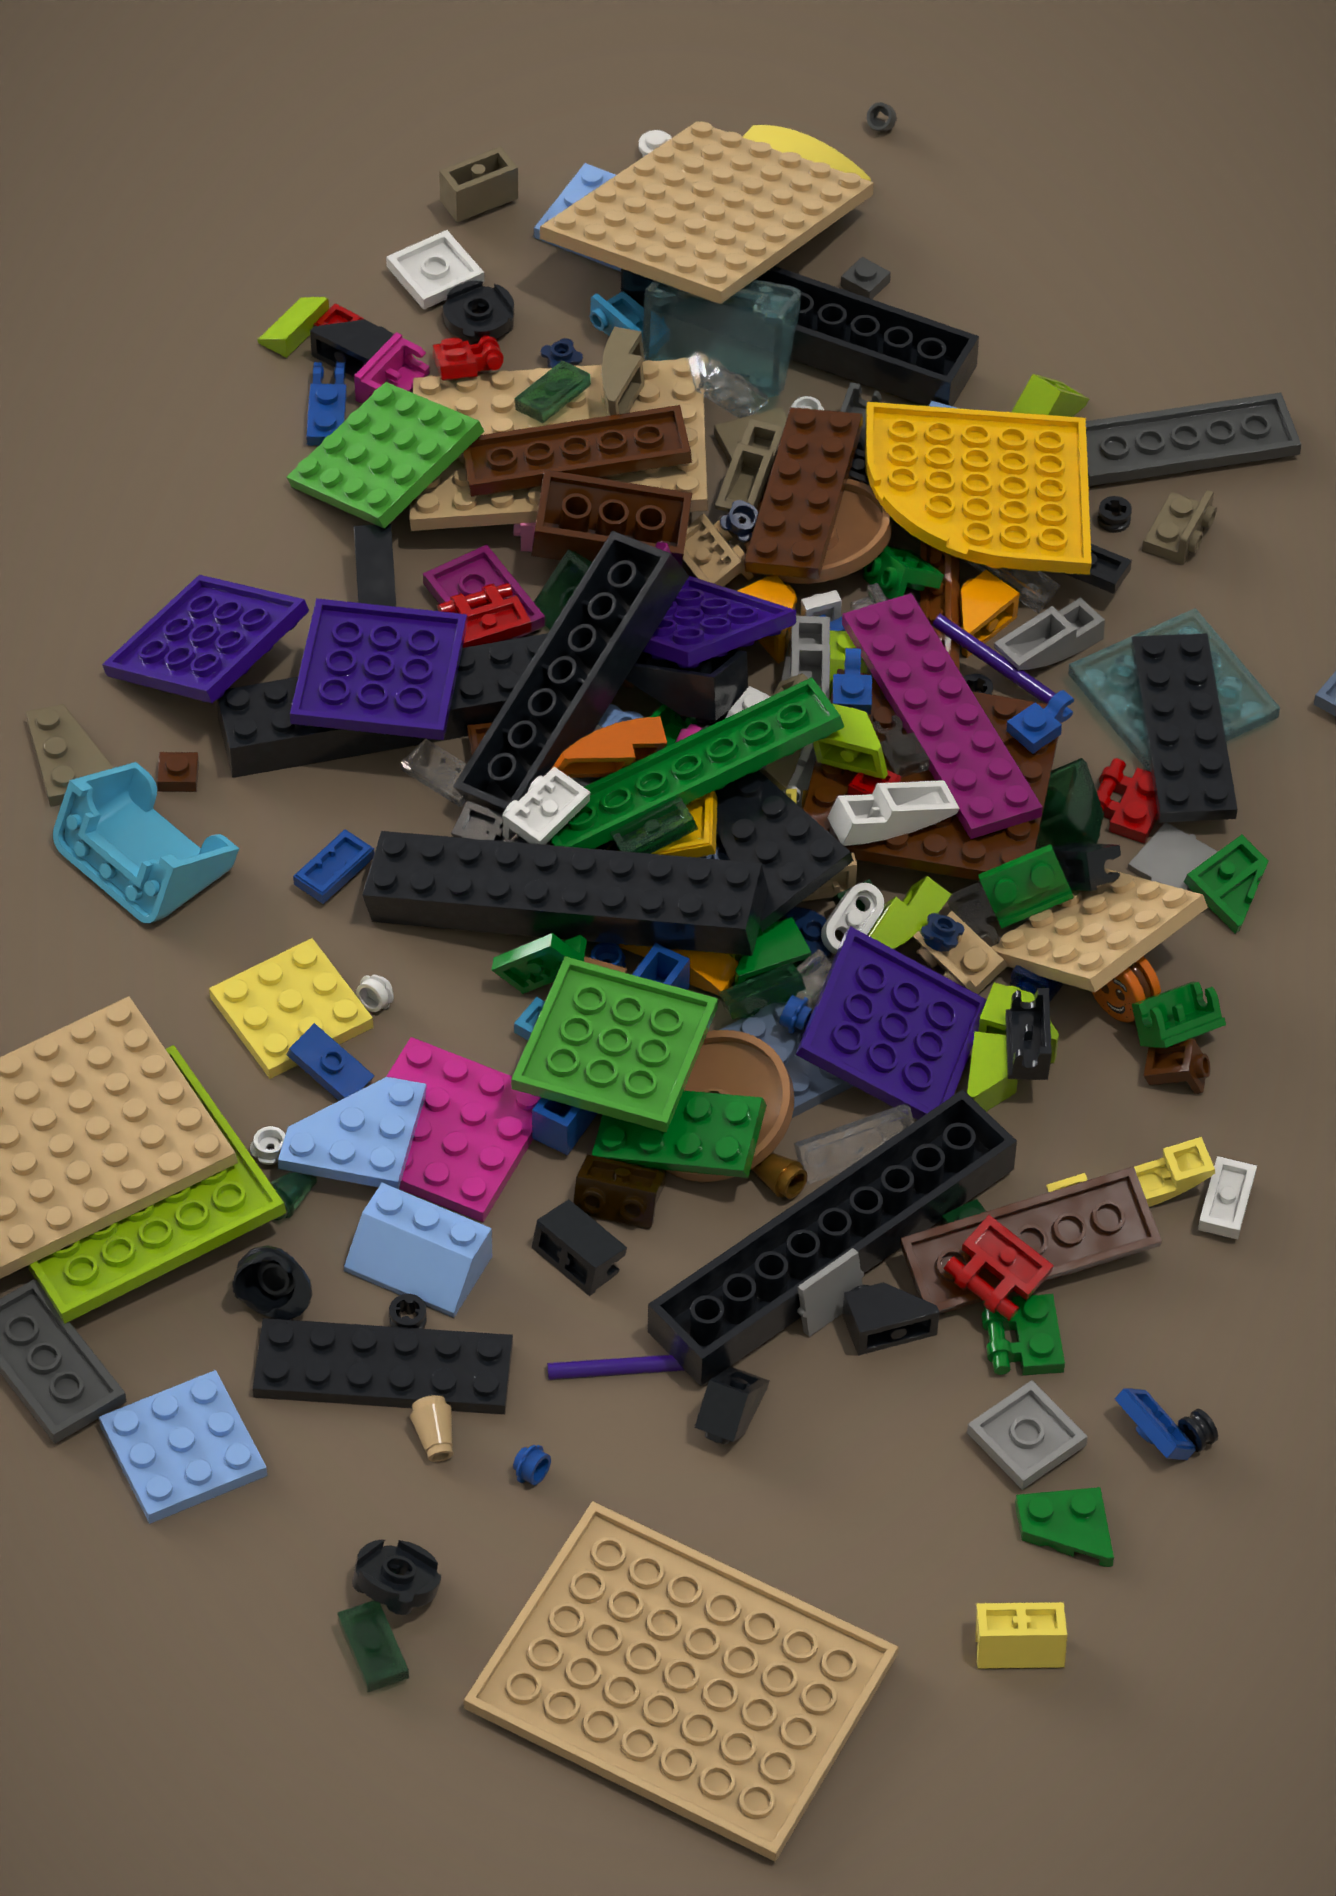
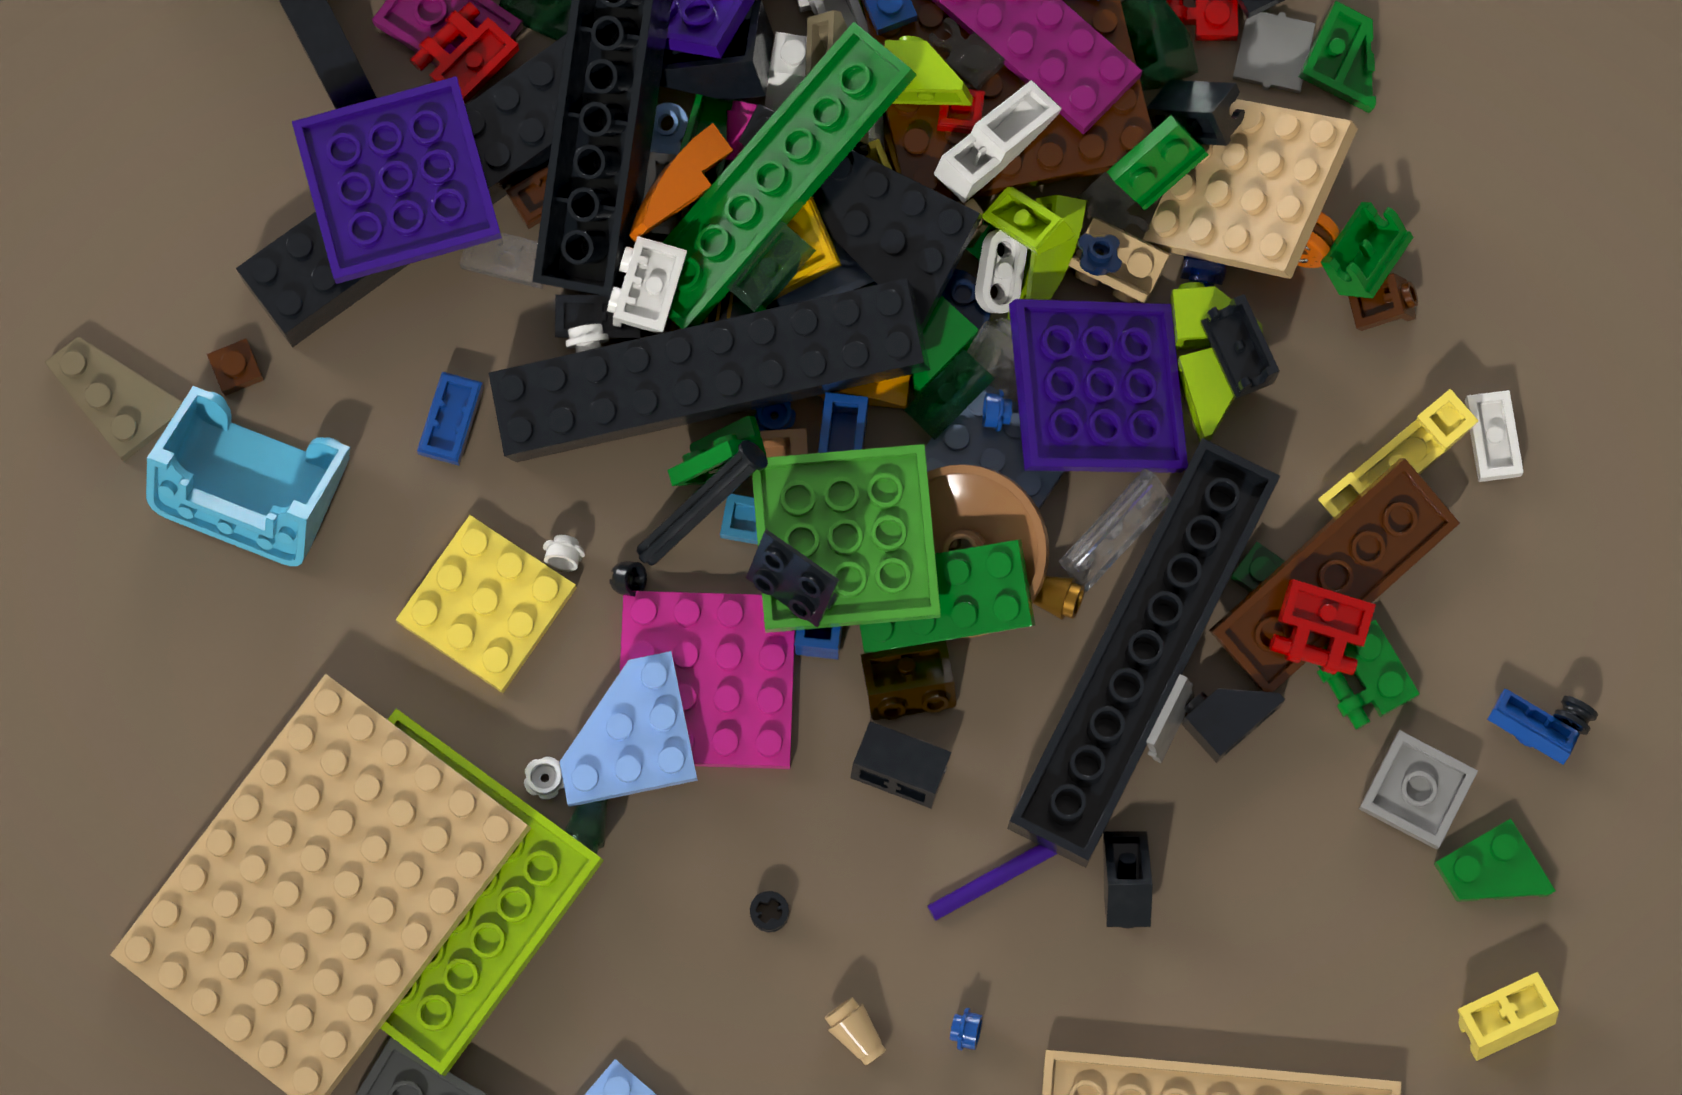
camera: 20 degrees left, 25 degrees up
dark purple plate [102,575,309,703] -> none
black piece [232,1245,312,1320] -> none
black plate [253,1318,513,1415] -> none
blue plate [286,1023,375,1101] -> none
light blue slope [344,1183,492,1318] -> none
none -> white plate [565,324,609,353]
none -> black hinge [609,561,647,596]
none -> black axle [636,440,768,566]
none -> black hinge [746,529,839,628]
none -> lime slope [982,187,1075,255]

